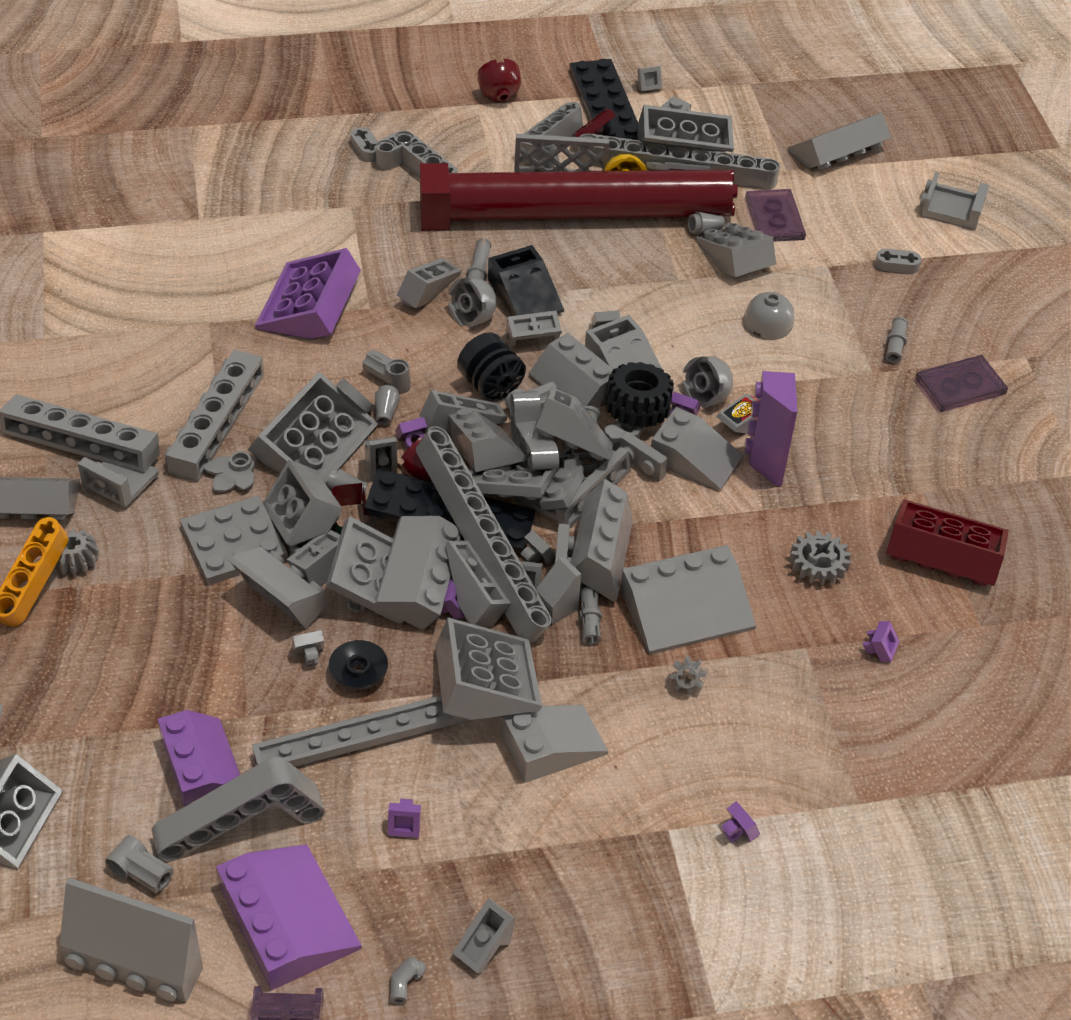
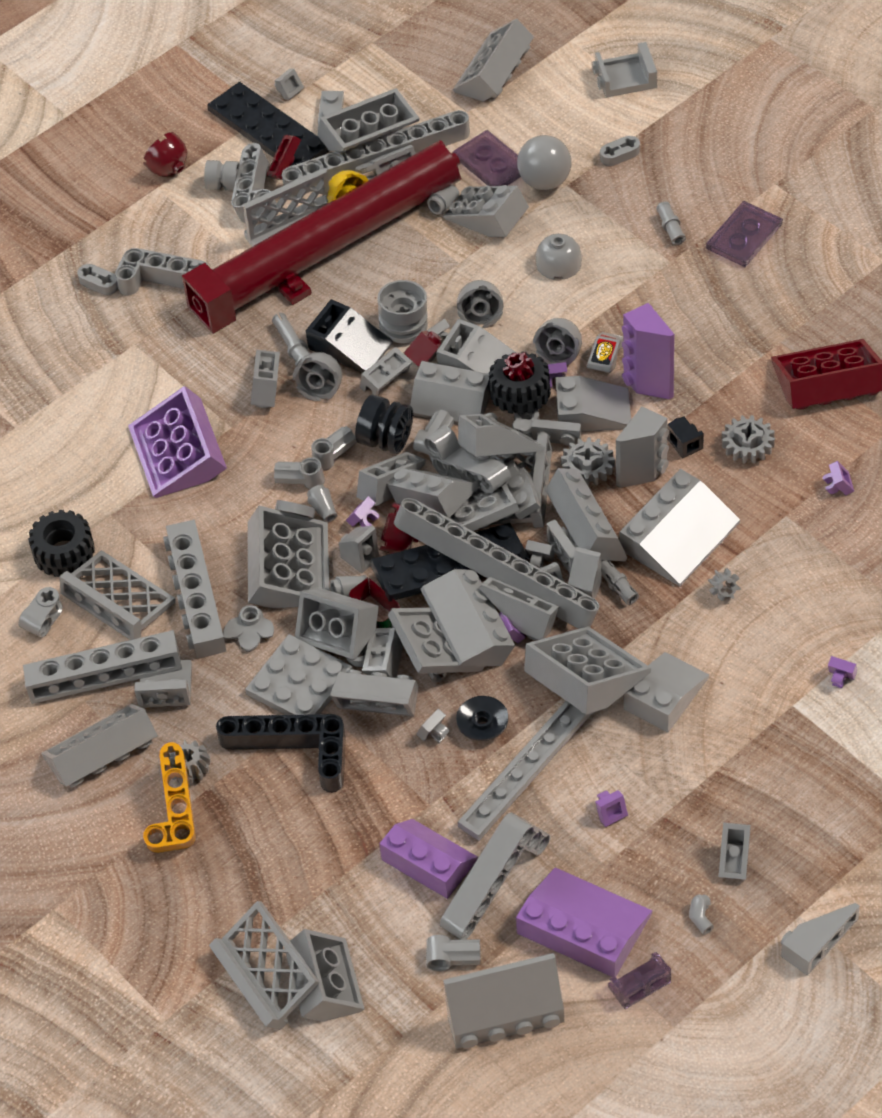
camera: 25 degrees left, 5 degrees up
none -> light grey piece [18,587,63,637]
none -> black tyre [28,510,95,577]
none -> light grey fence [60,550,175,640]
none -> light grey wheel [204,160,240,191]
none -> black beam [216,714,346,793]
none -> dark red tile [279,273,312,305]
none -> light grey piece [311,426,357,471]
none -> light grey wheel [378,280,428,343]
none -> dark red brick [404,331,442,367]
none -> light grey cylinder [457,280,504,328]
none -> dark red gear [503,352,535,381]
none -> light grey piece [517,135,572,190]
none -> light grey gear [561,437,615,486]
none -> light grey slope [616,407,669,488]
none -> black brick [667,416,704,459]

